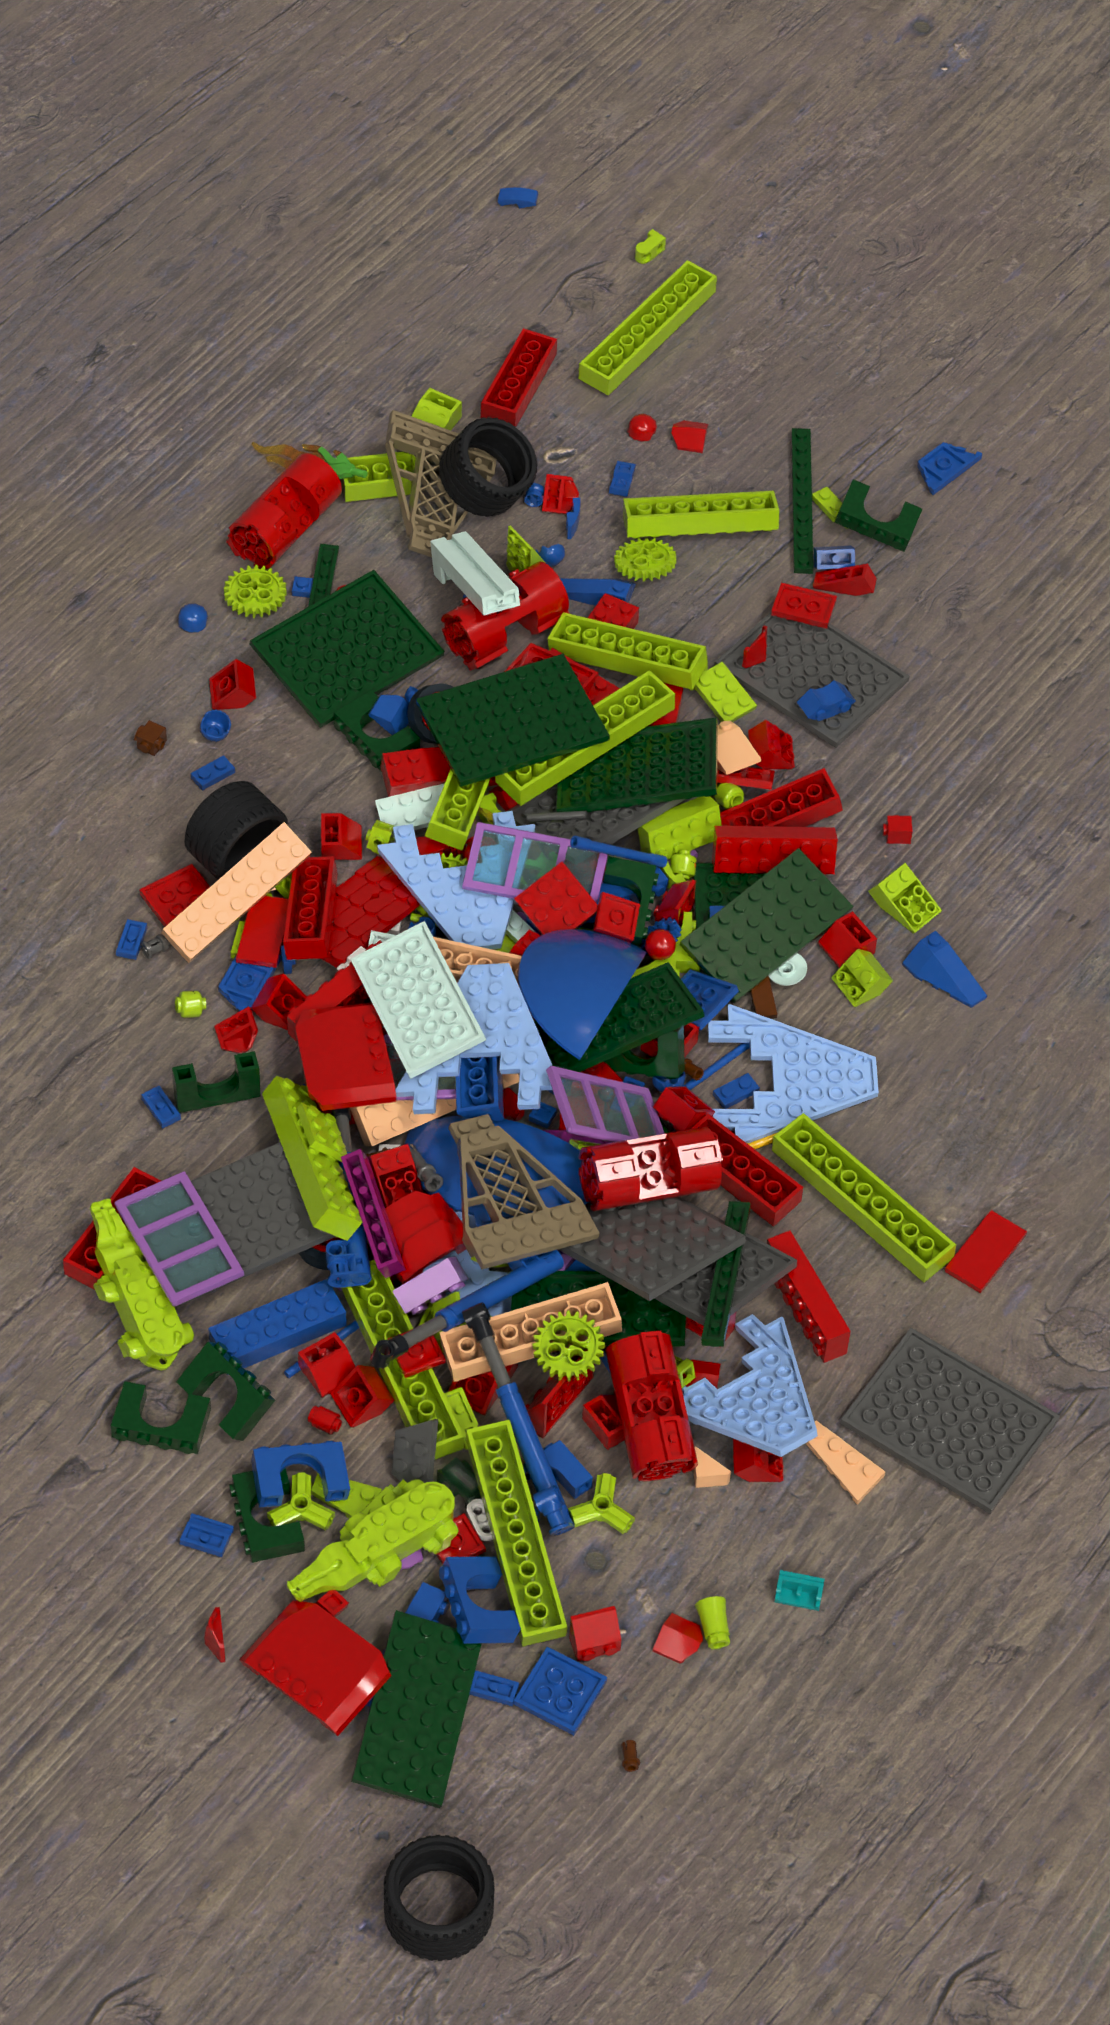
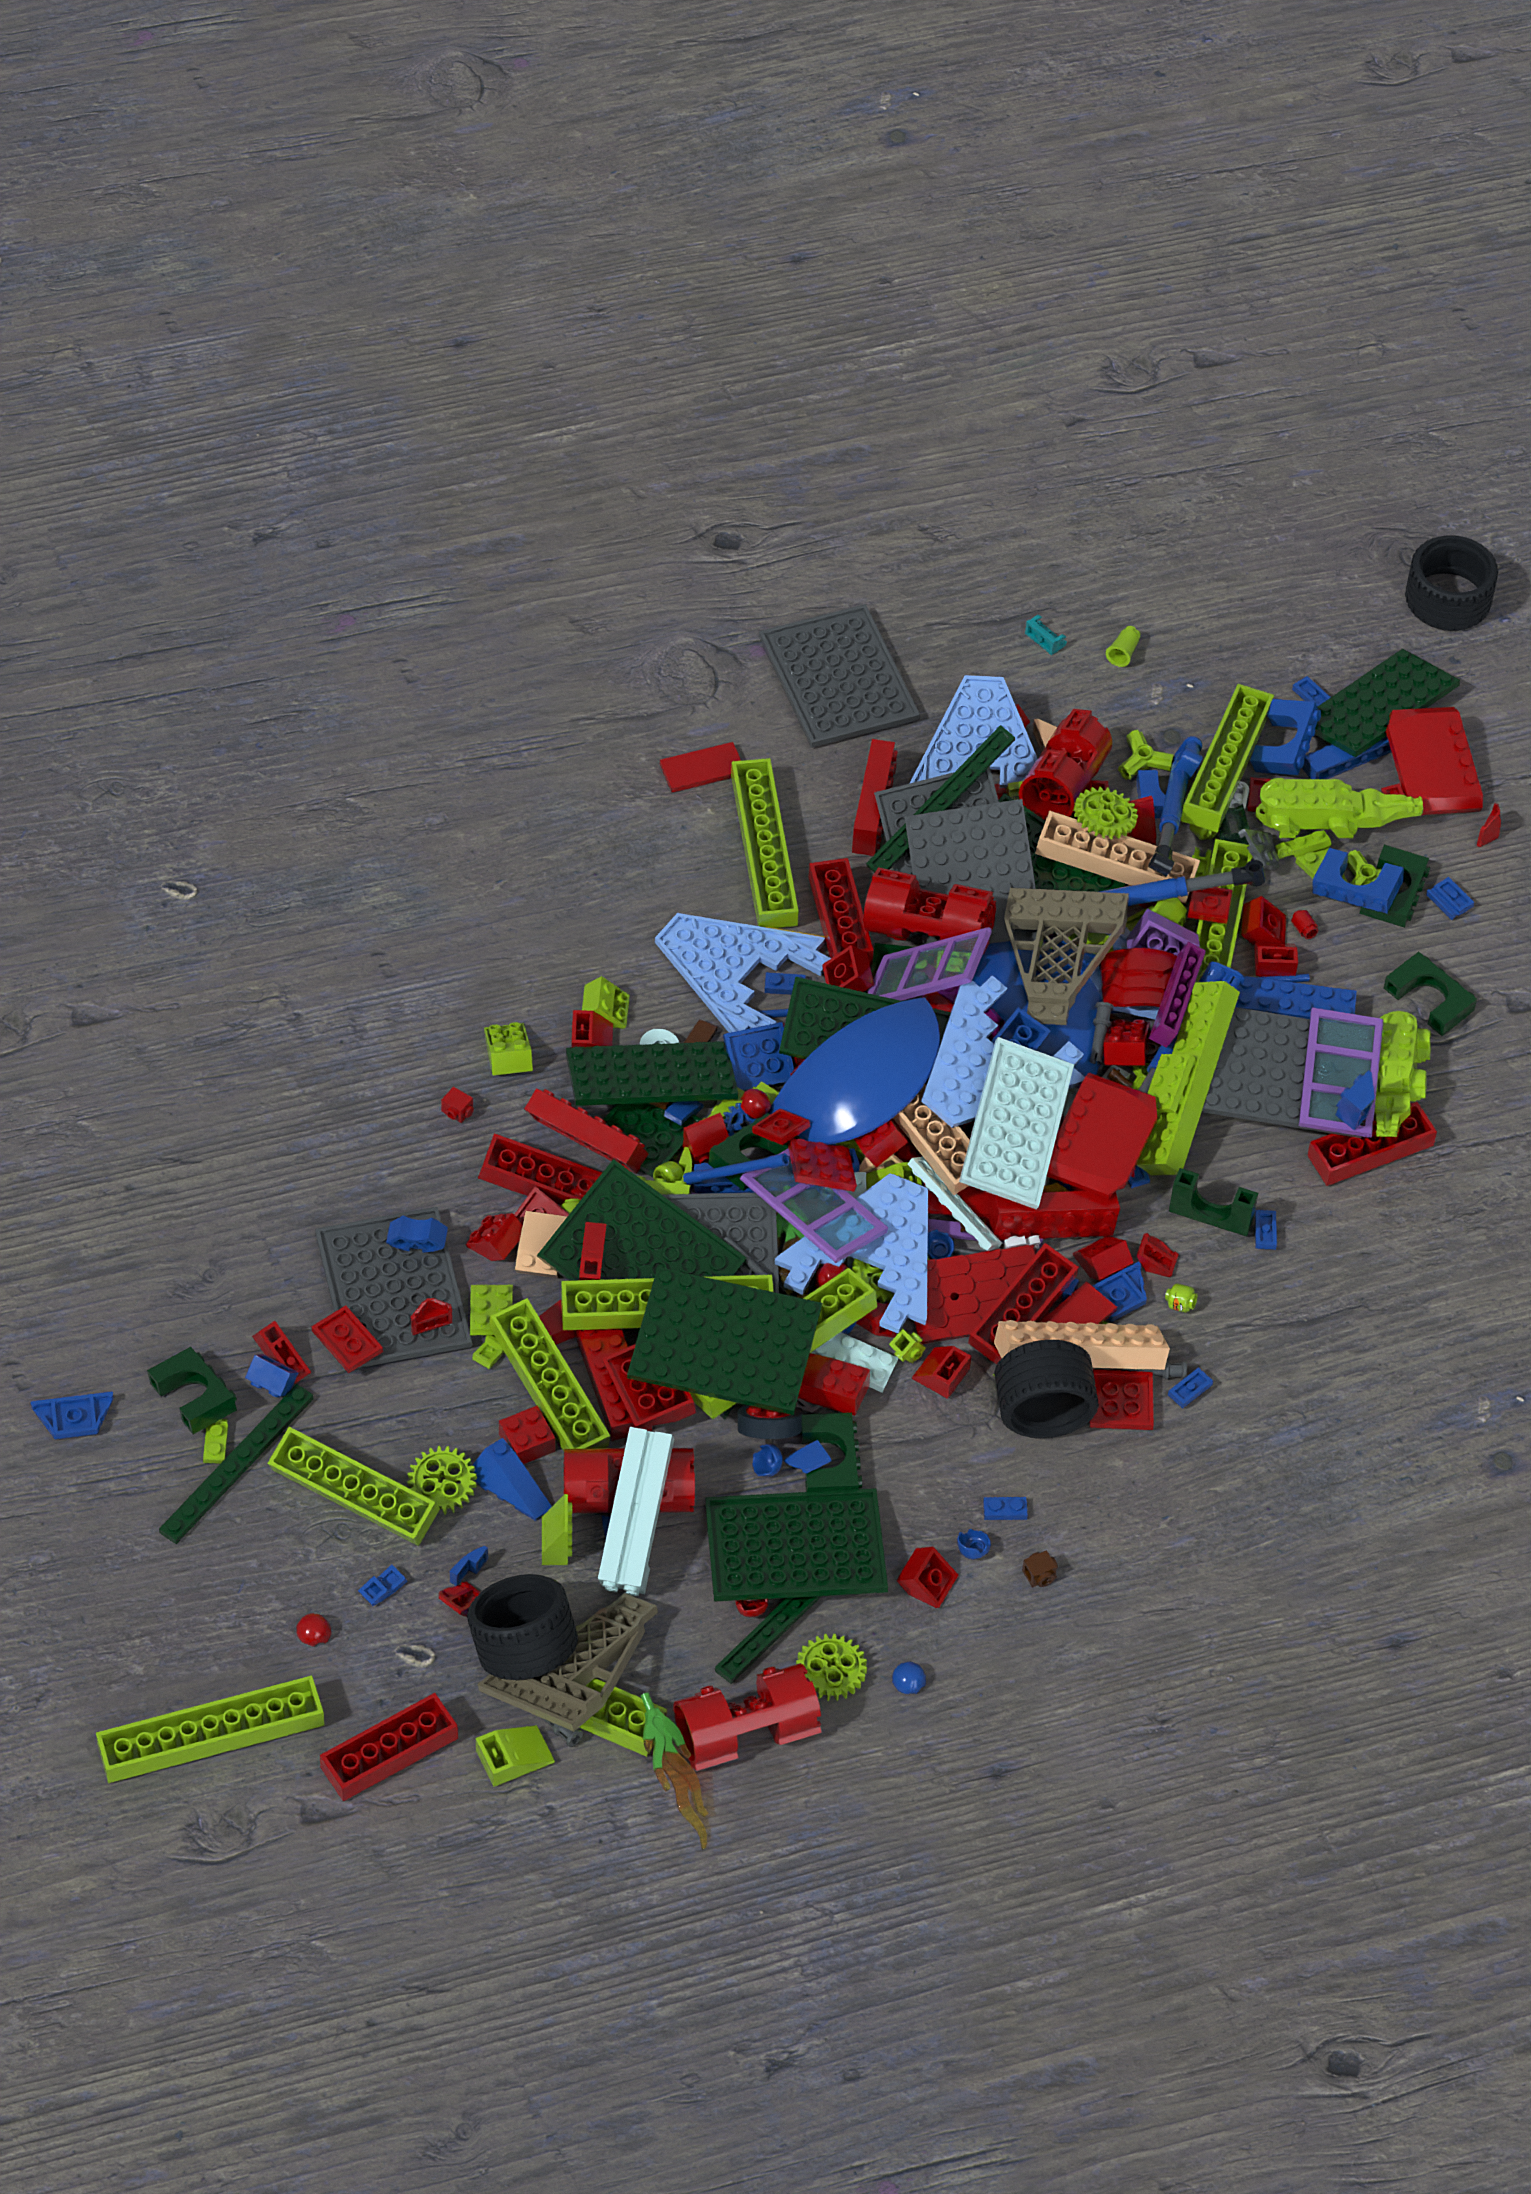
camera: 145 degrees left, 0 degrees up
dark green arch [176,1341,275,1441] -> none
blue plate [292,576,313,598] -> none
blue slope [498,187,538,208] -> none
blue plate [513,1647,607,1736] -> none
blue hair [535,544,565,567] -> none
red slope [569,1606,621,1661] -> none
reddish brown pin [621,1740,640,1772] -> none
lime leg [635,229,666,264] -> none
red slope [653,1613,703,1664] -> none
red slope [671,420,708,453] -> none
light nougat wing [806,1420,885,1505] -> none
blue wedge [902,931,987,1008] -> none
none -> red slope [579,1222,606,1280]
none -> blue slope [1335,1070,1375,1130]

